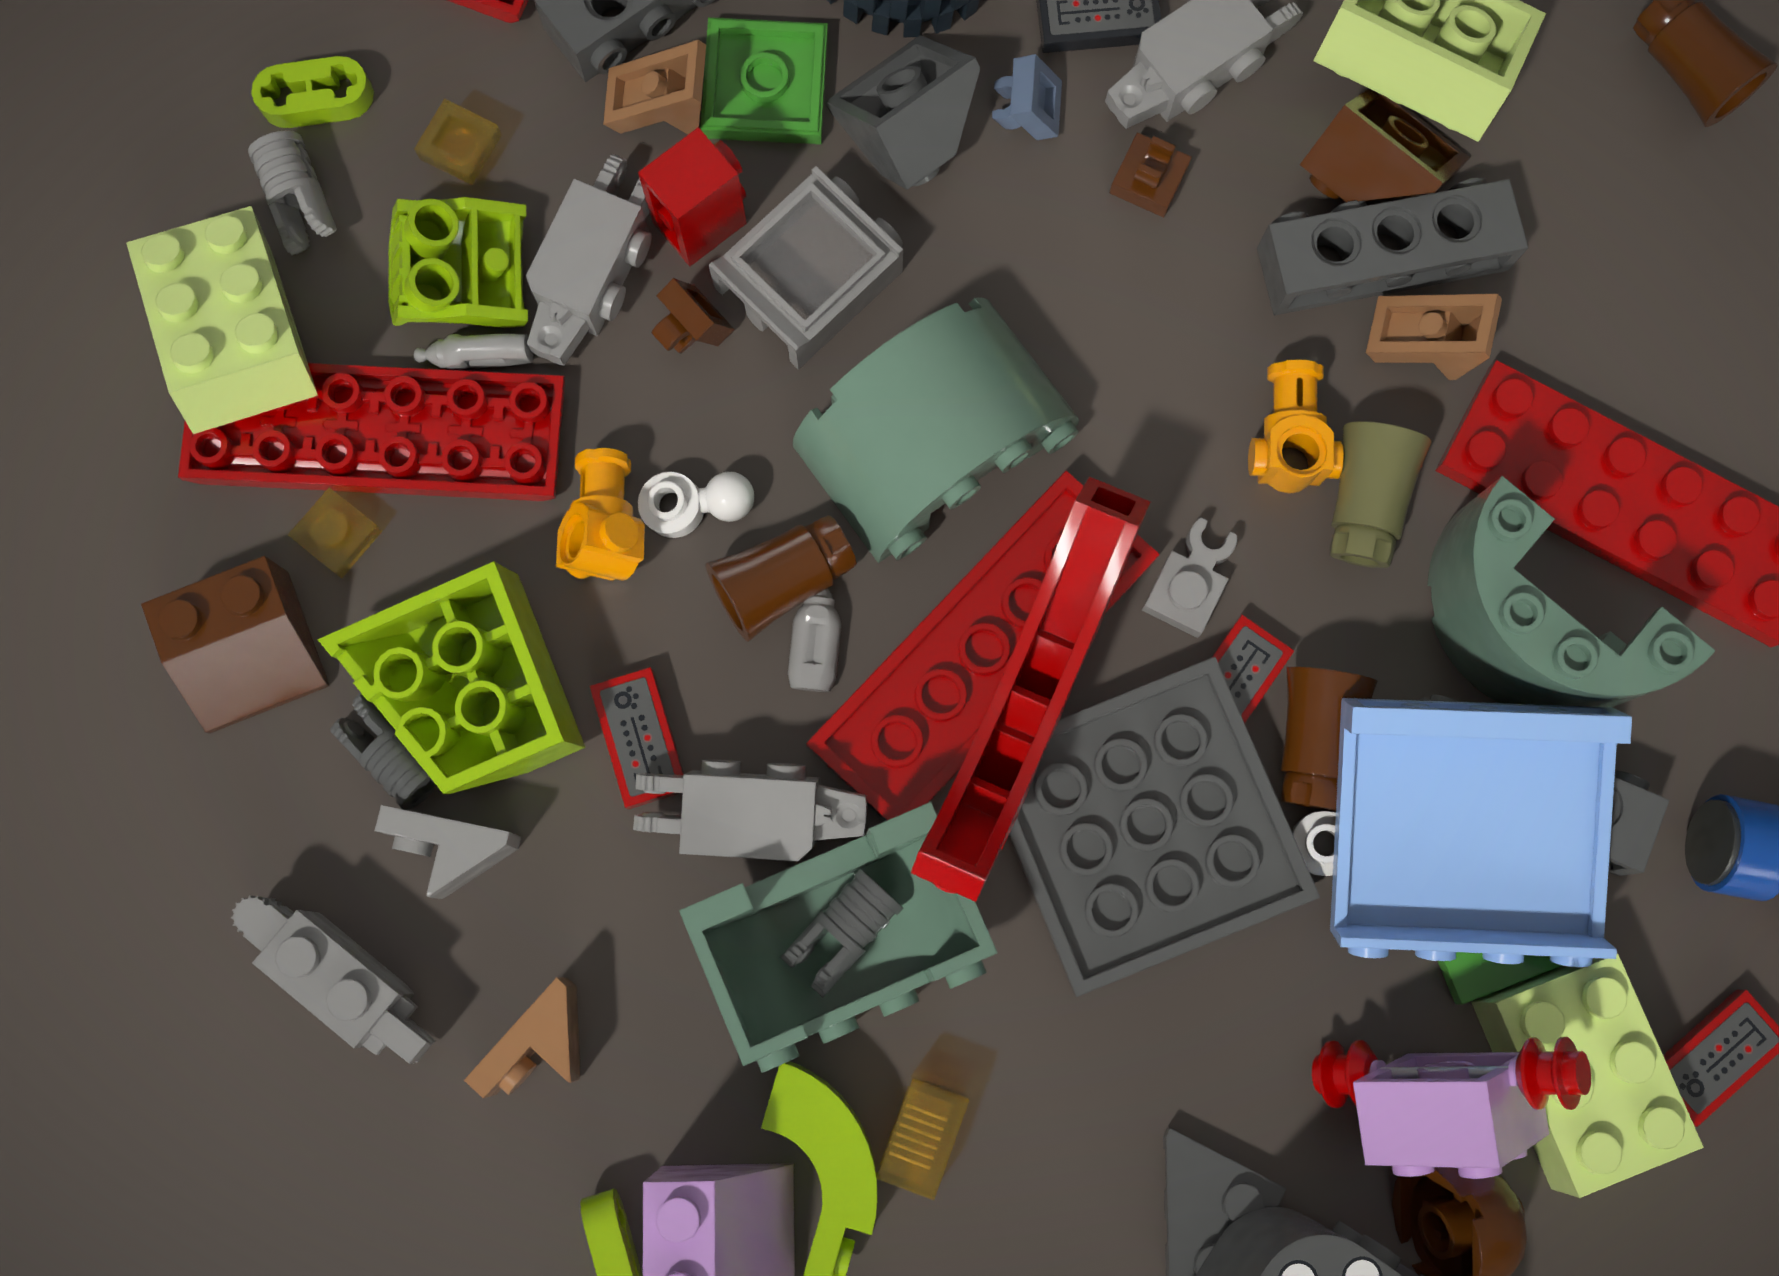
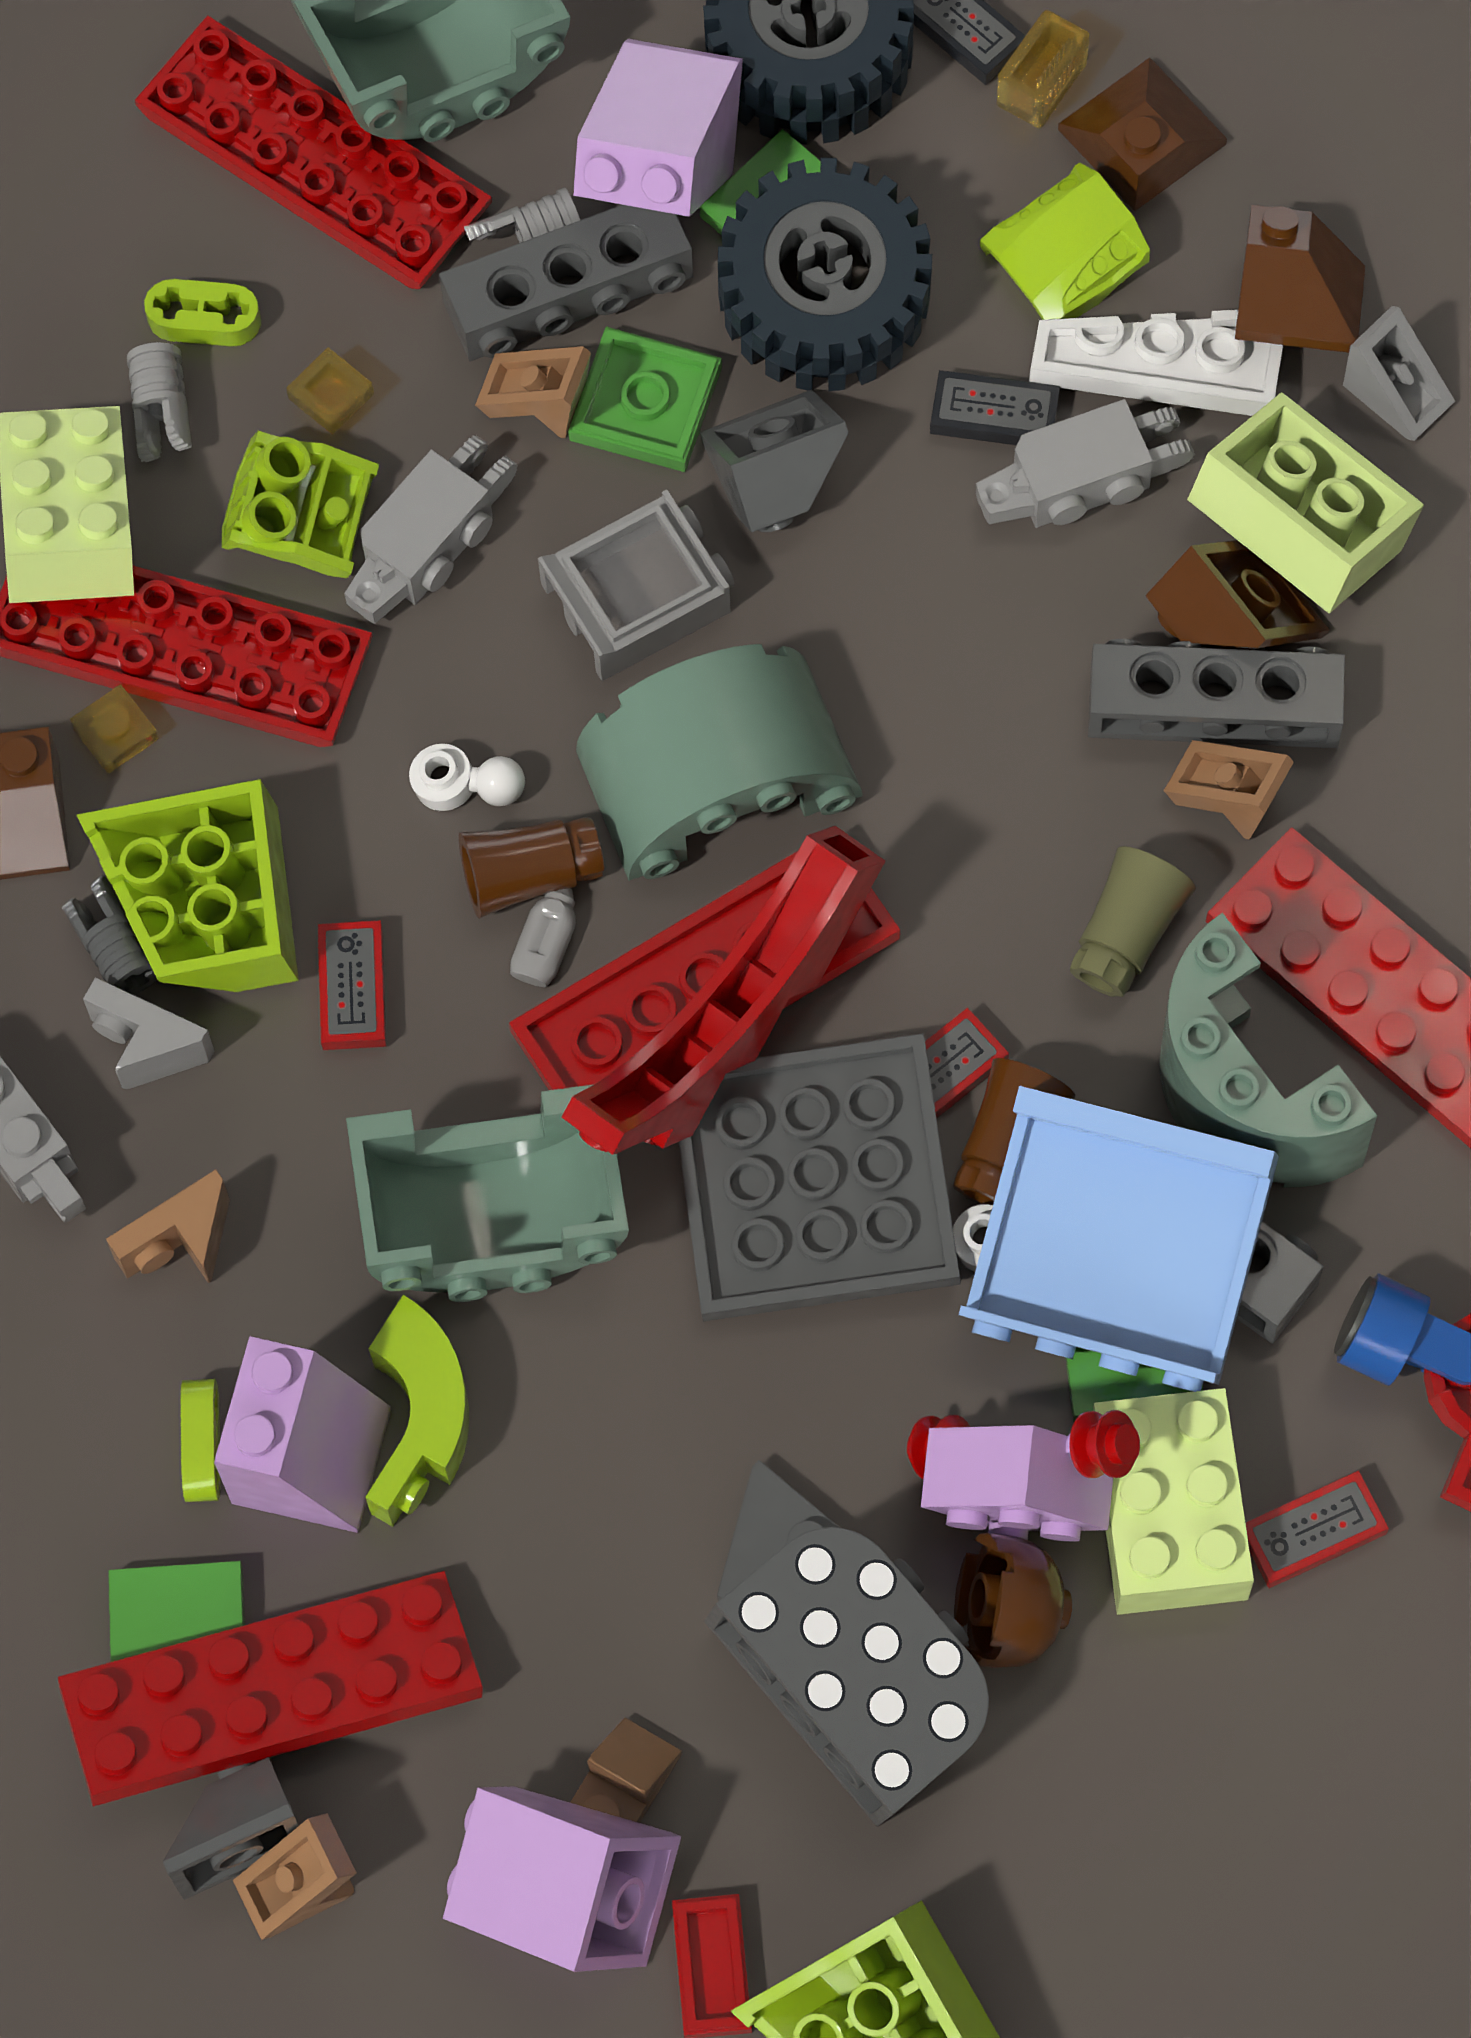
camera: 20 degrees right, 10 degrees down
light grey piece [414,334,534,371] -> none
light orange connector [556,448,645,581] -> none
light grey hinge [633,759,868,861] -> none
red brick [638,127,747,267] -> none
reddish brown tile [651,278,735,354] -> none
dark grey hinge [780,868,904,998] -> none
clear yellow piece [877,1076,969,1201] -> none
sand blue tile [992,54,1062,140] -> none
reddish brown tile [1109,132,1192,218] -> none
light grey plate [1142,518,1237,638] -> none
light orange connector [1248,360,1344,494] -> none

